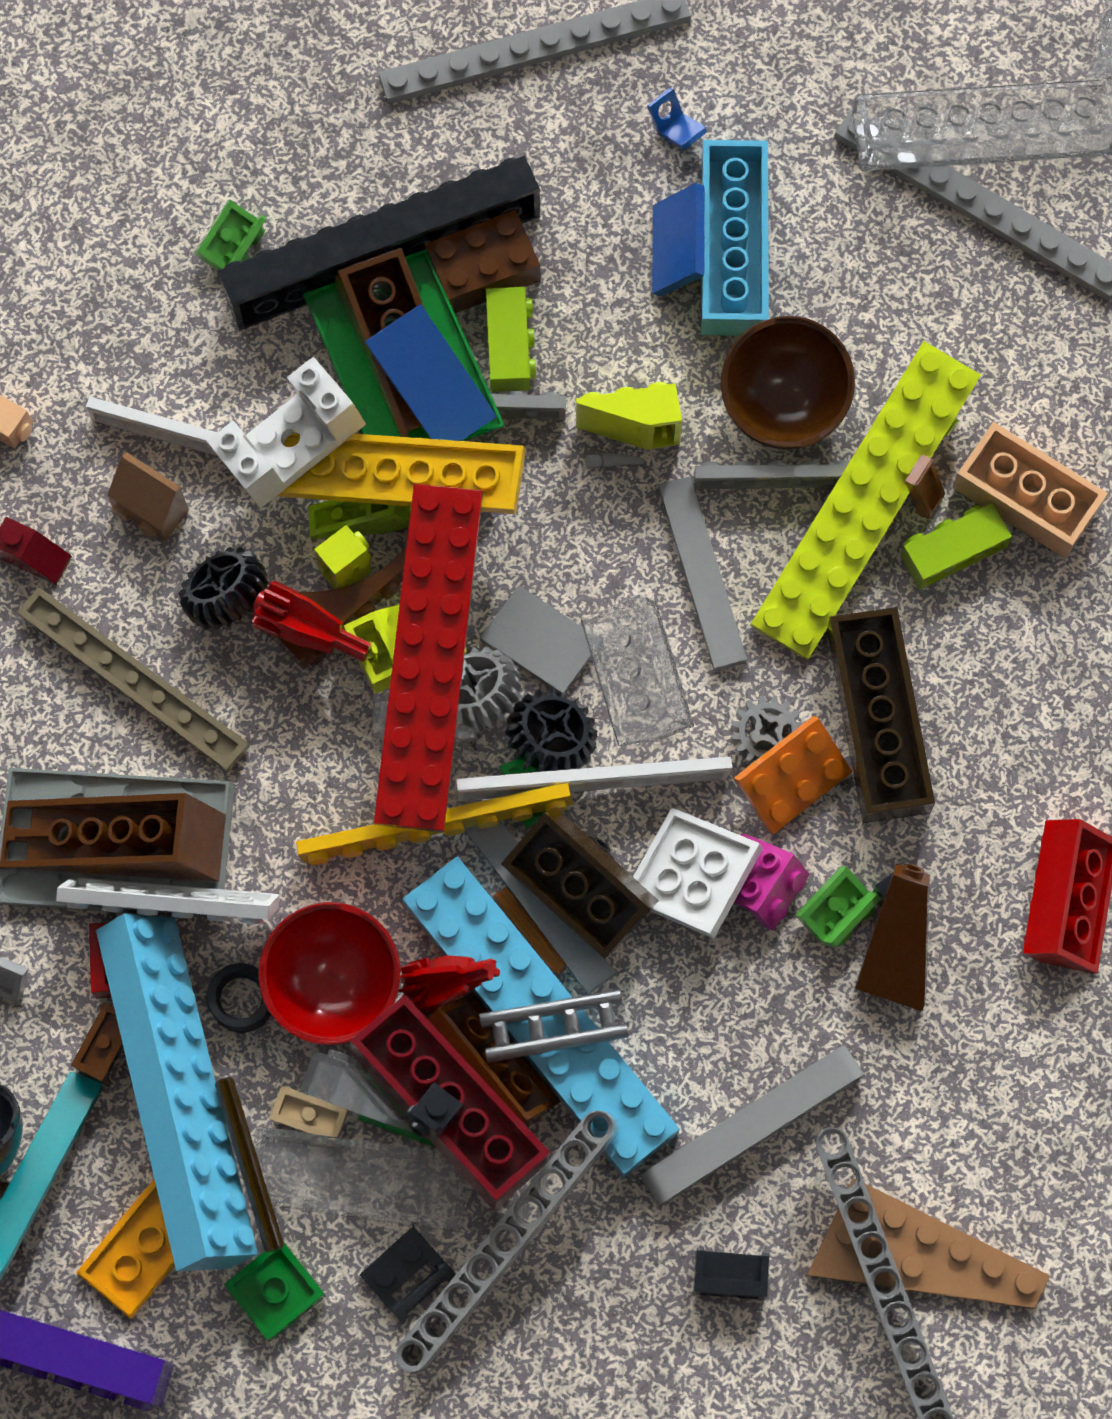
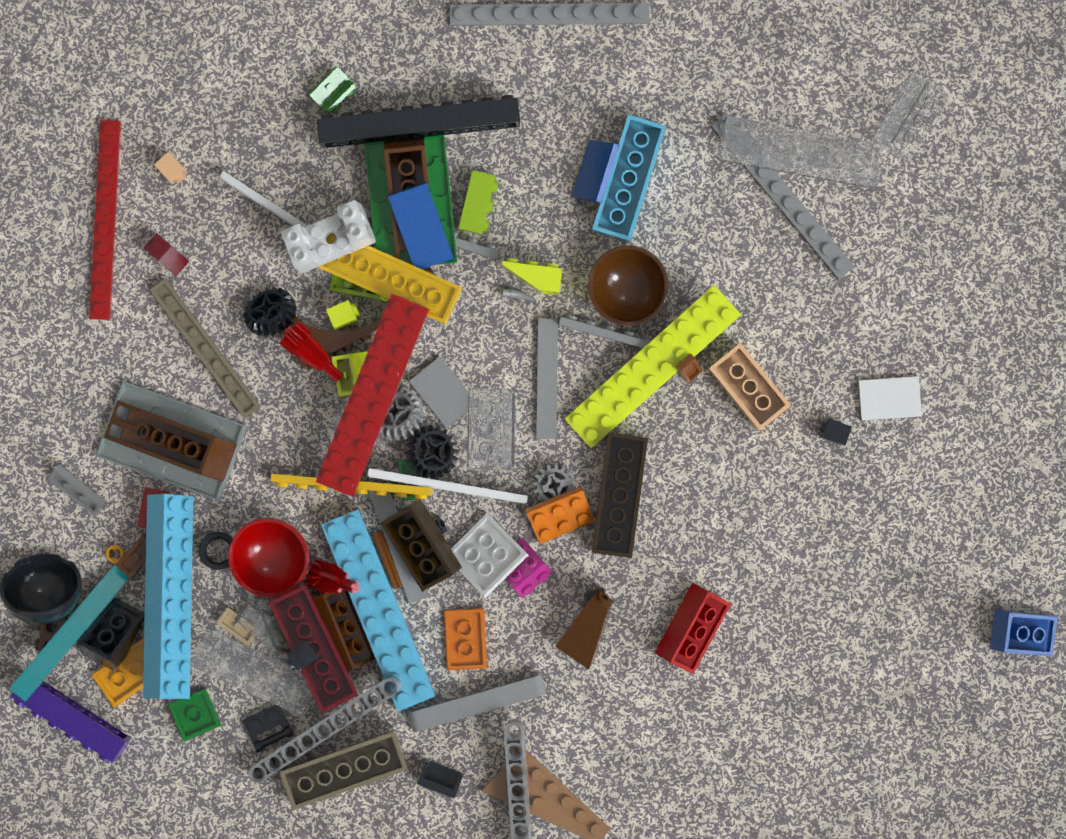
camera: 15 degrees right, 15 degrees up
white plate [56,876,280,924] -> none
medium nougat slope [107,452,189,541] -> none
dark brown axle [215,1077,284,1252] -> none
reddish brown brick [425,210,541,313] -> none
flat silver bar [479,989,629,1063] -> none
blue bracket [647,88,707,150] -> none
bright green bracket [795,866,881,948] -> none
lime brick [900,503,1012,590] -> none
none -> black slope [77,598,145,672]
none -> light orange bush [106,545,125,563]
none -> dark tan brick [280,729,409,810]
none -> orange tile [444,608,487,670]

